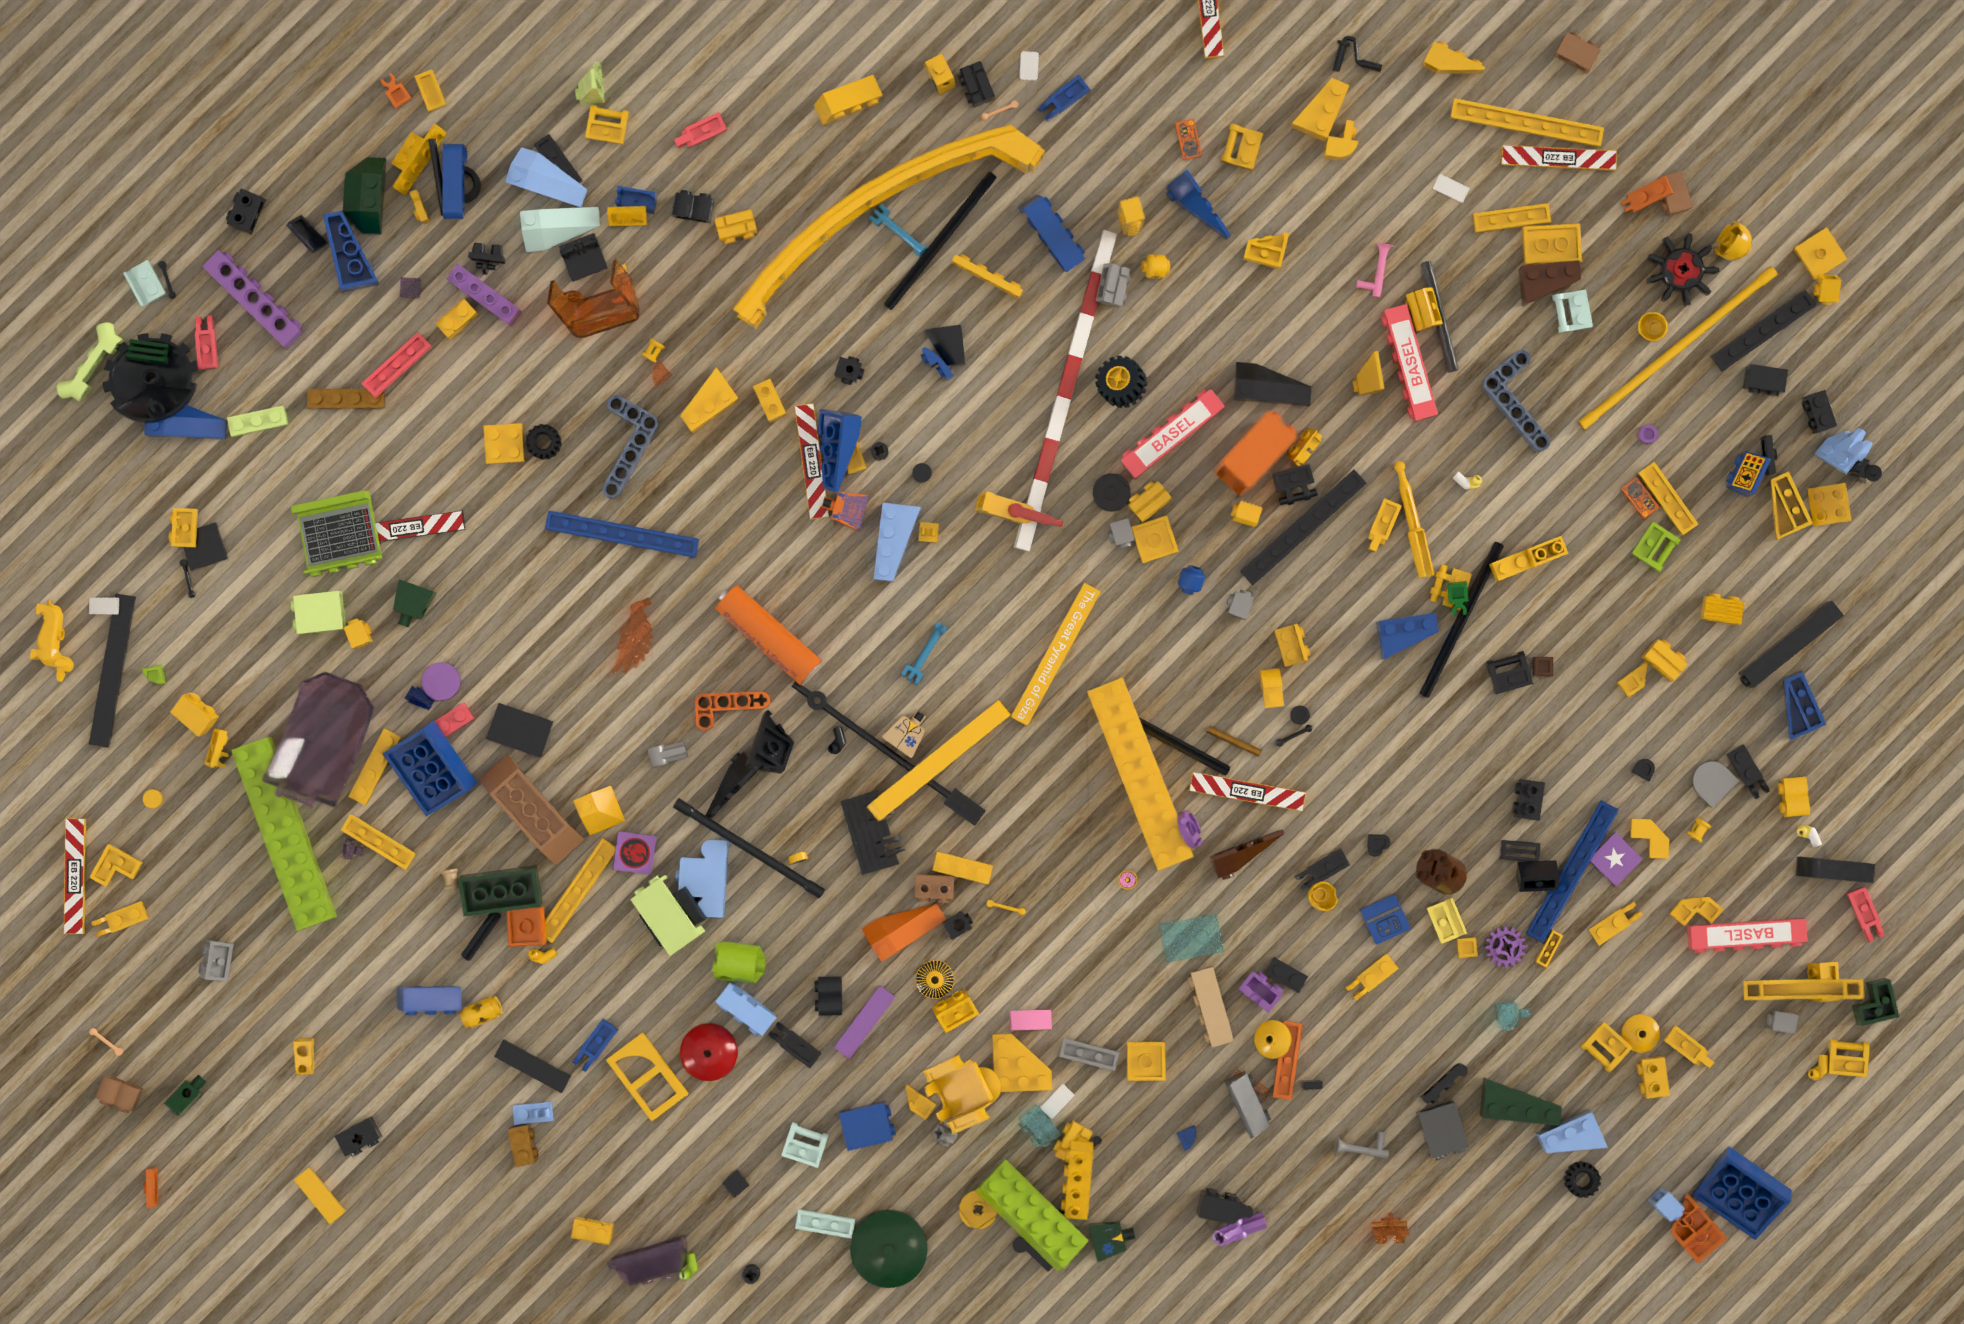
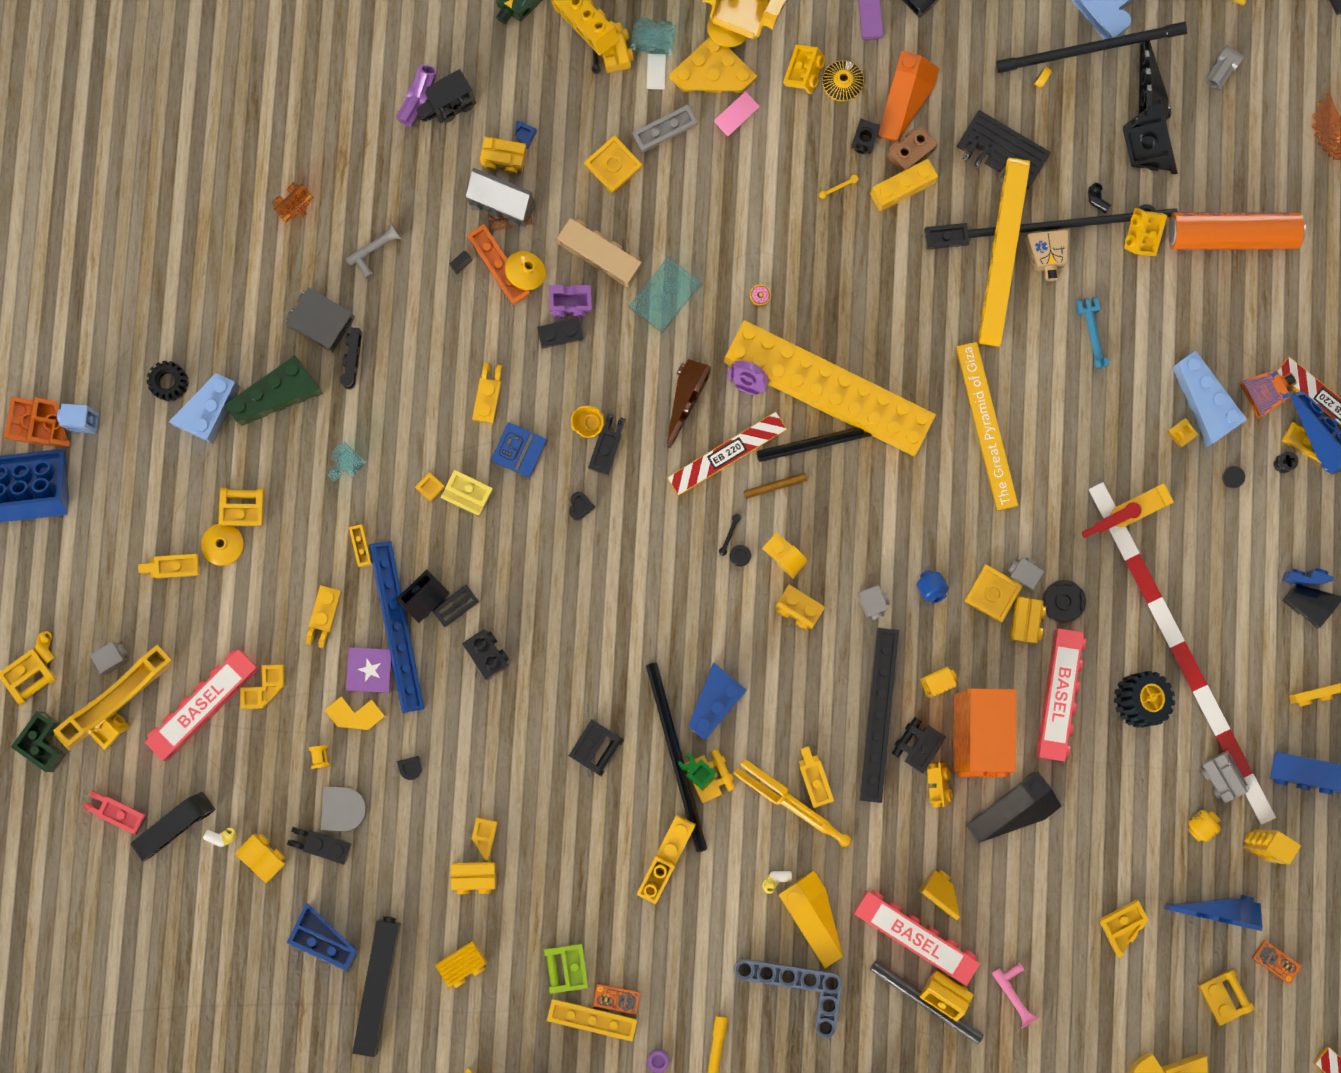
camera: 140 degrees right, 5 degrees down
orange beam [695,691,771,731] -> none
reddish brown cylinder [1416,849,1467,895] -> none
medium lavender gear [1484,926,1527,968] -> none
reddish brown tile [1533,657,1553,676] -> none
yellow brick [1636,1056,1670,1099] -> none
none -> yellow brick [480,136,527,175]
none -> yellow wedge [777,870,843,969]
none -> yellow bracket [1124,208,1167,256]

